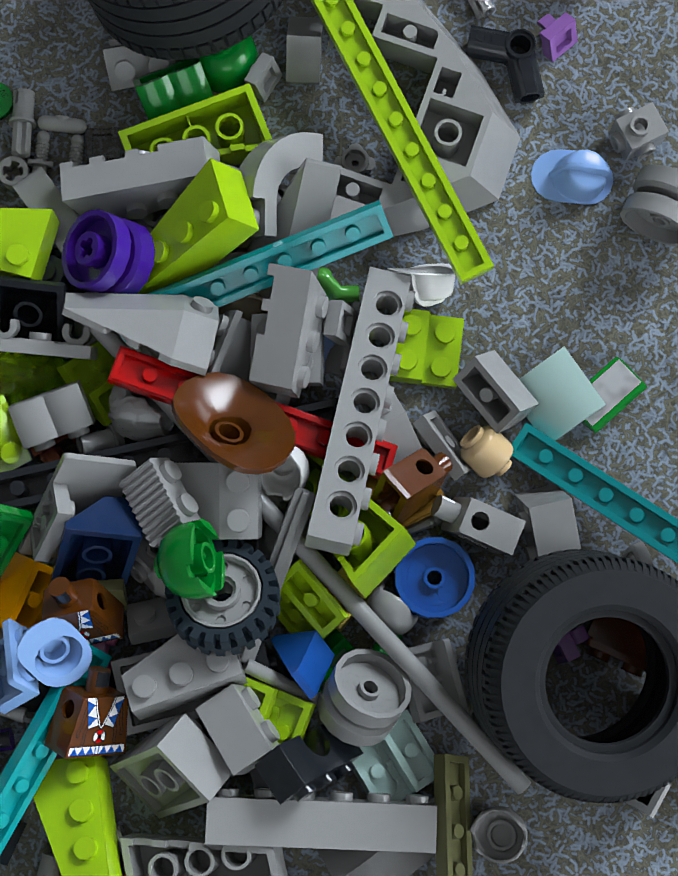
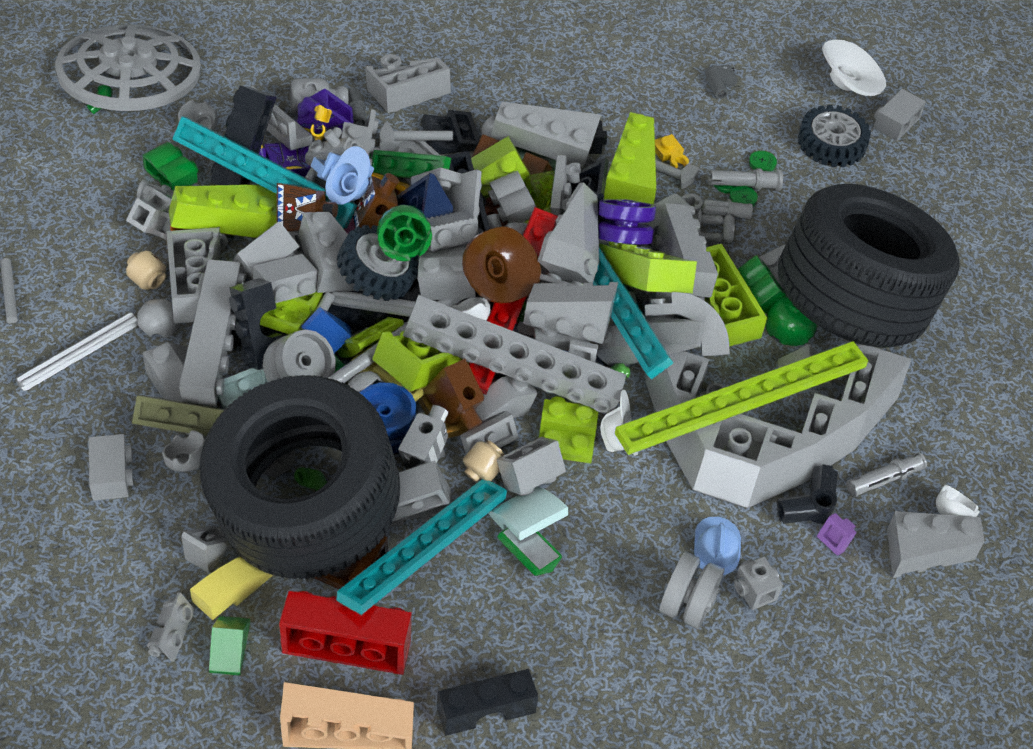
camera: 90 degrees right, 30 degrees down
light grey plate [244,52,283,102] -> none

